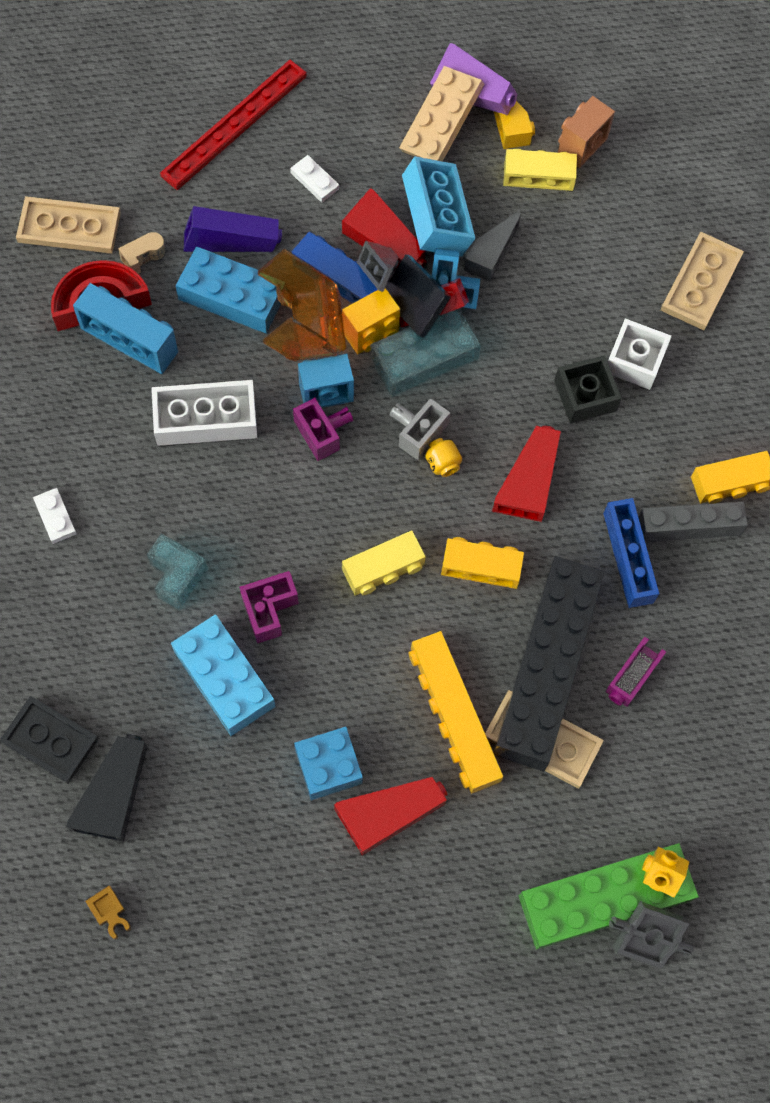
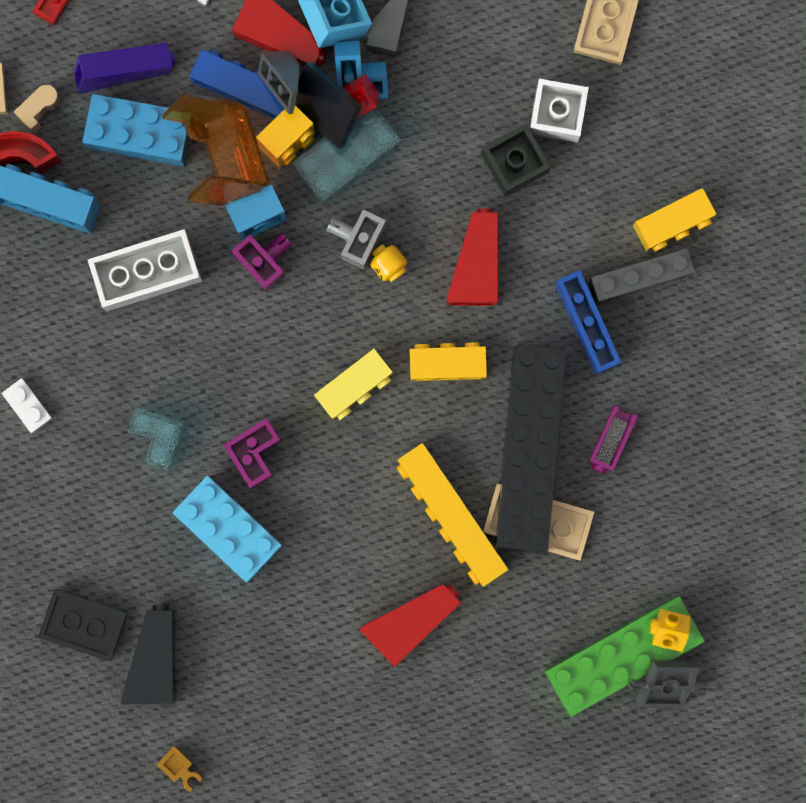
camera: 10 degrees left, 15 degrees up
dark azure brick [294,727,363,800] -> none

